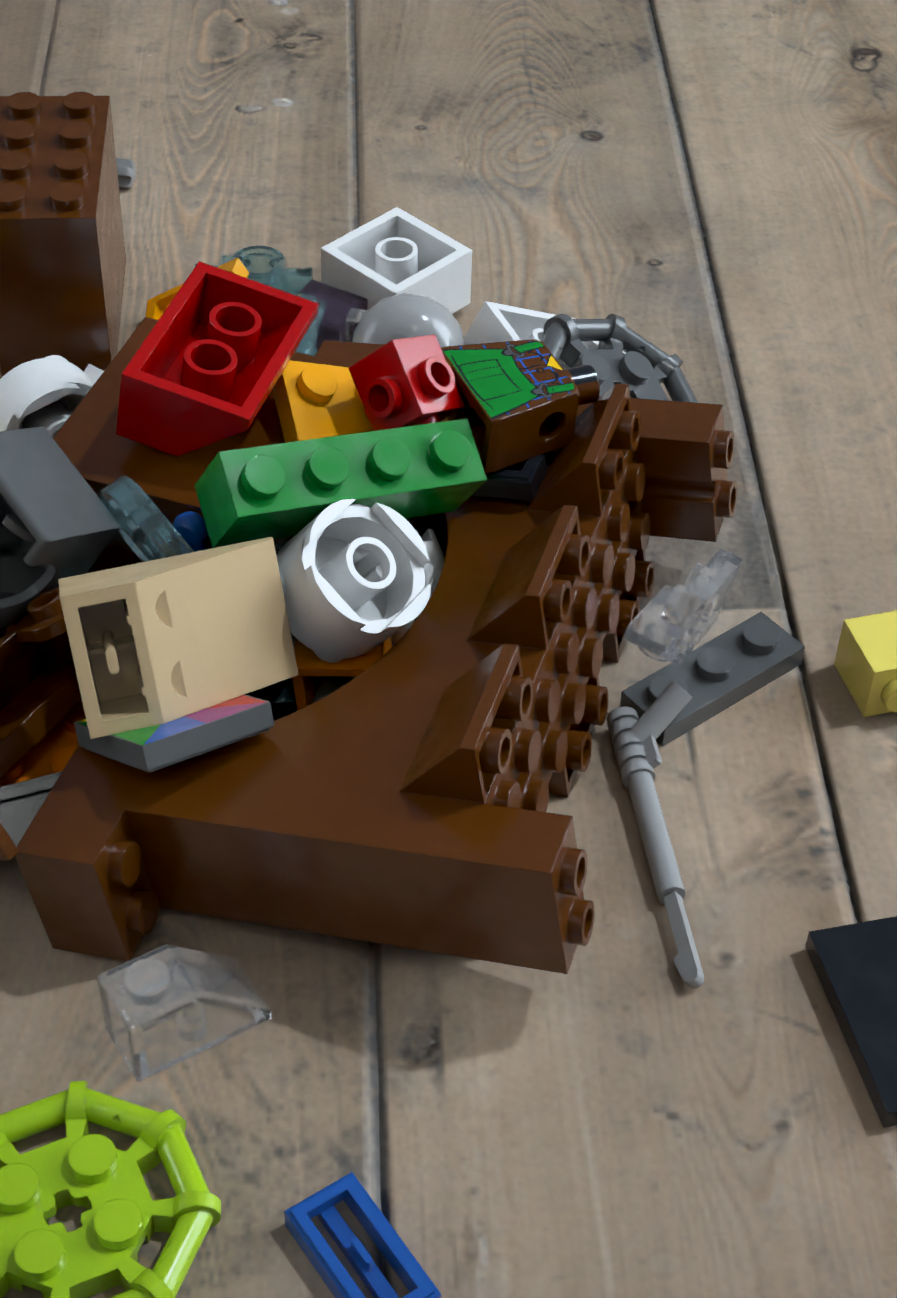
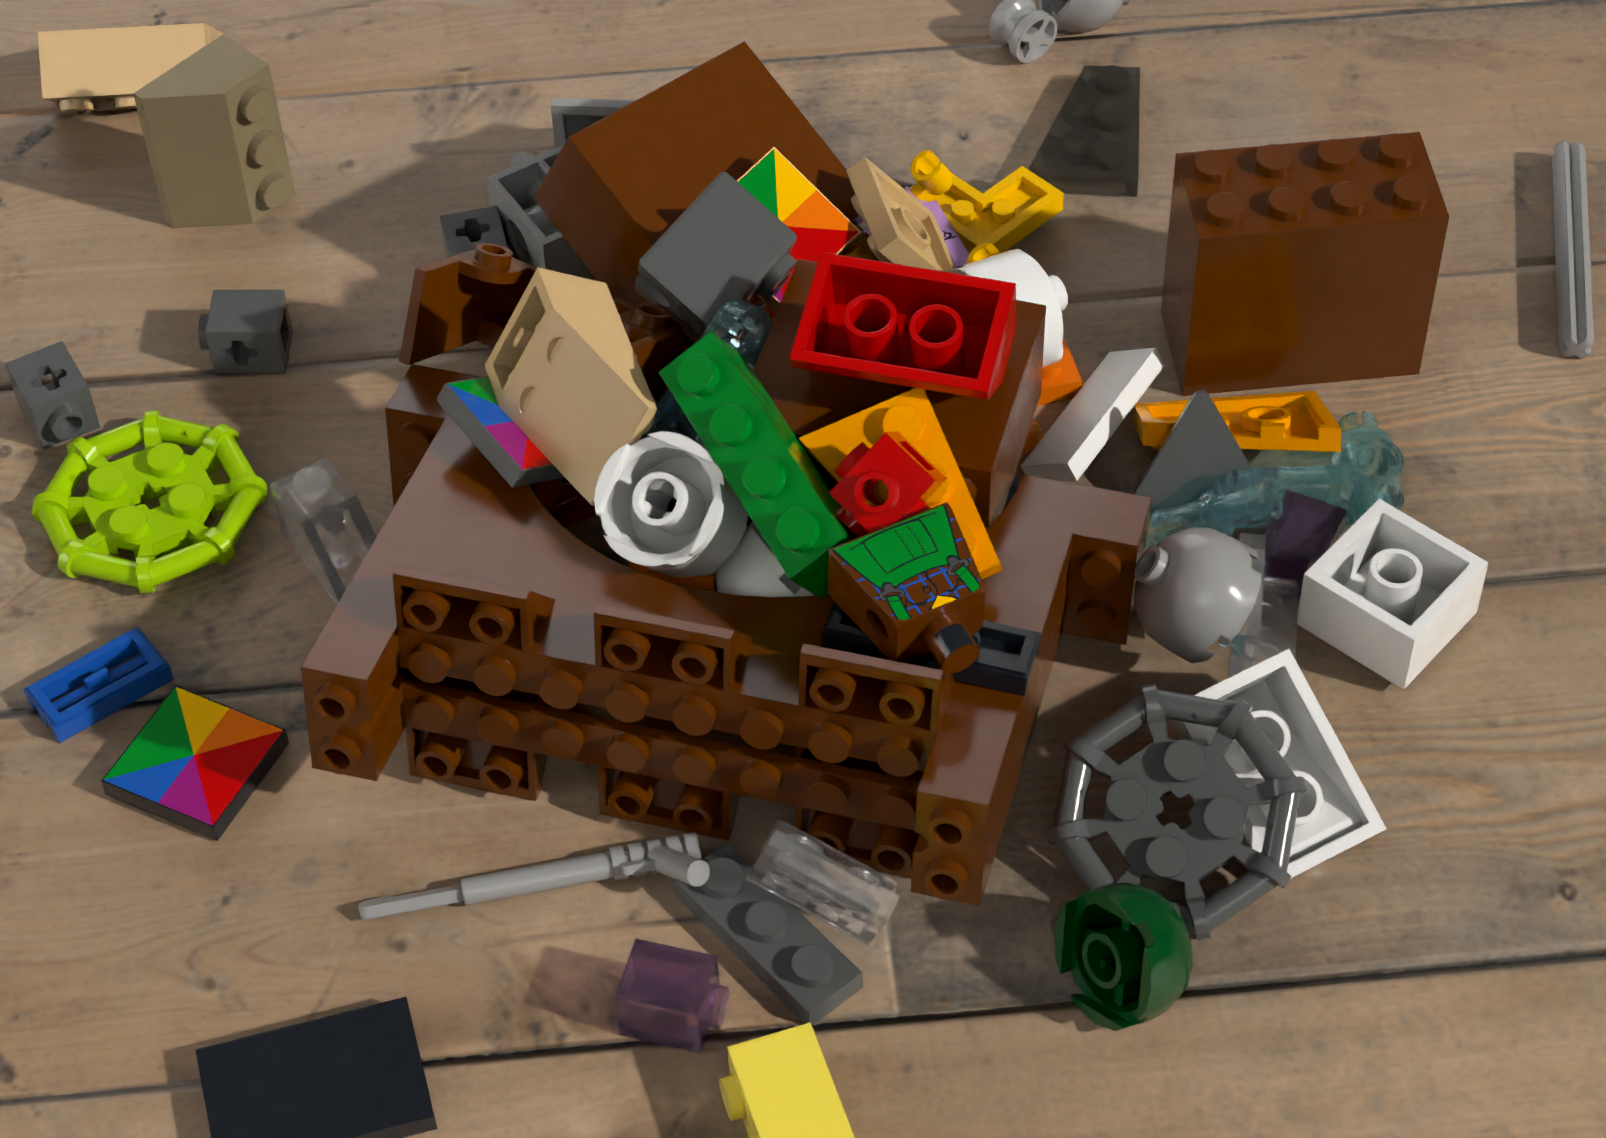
camera: 90 degrees right, 5 degrees up
none -> tile [101,685,289,841]
none -> clear purple brick [615,939,729,1053]
none -> dark green cylinder [1054,882,1193,1031]

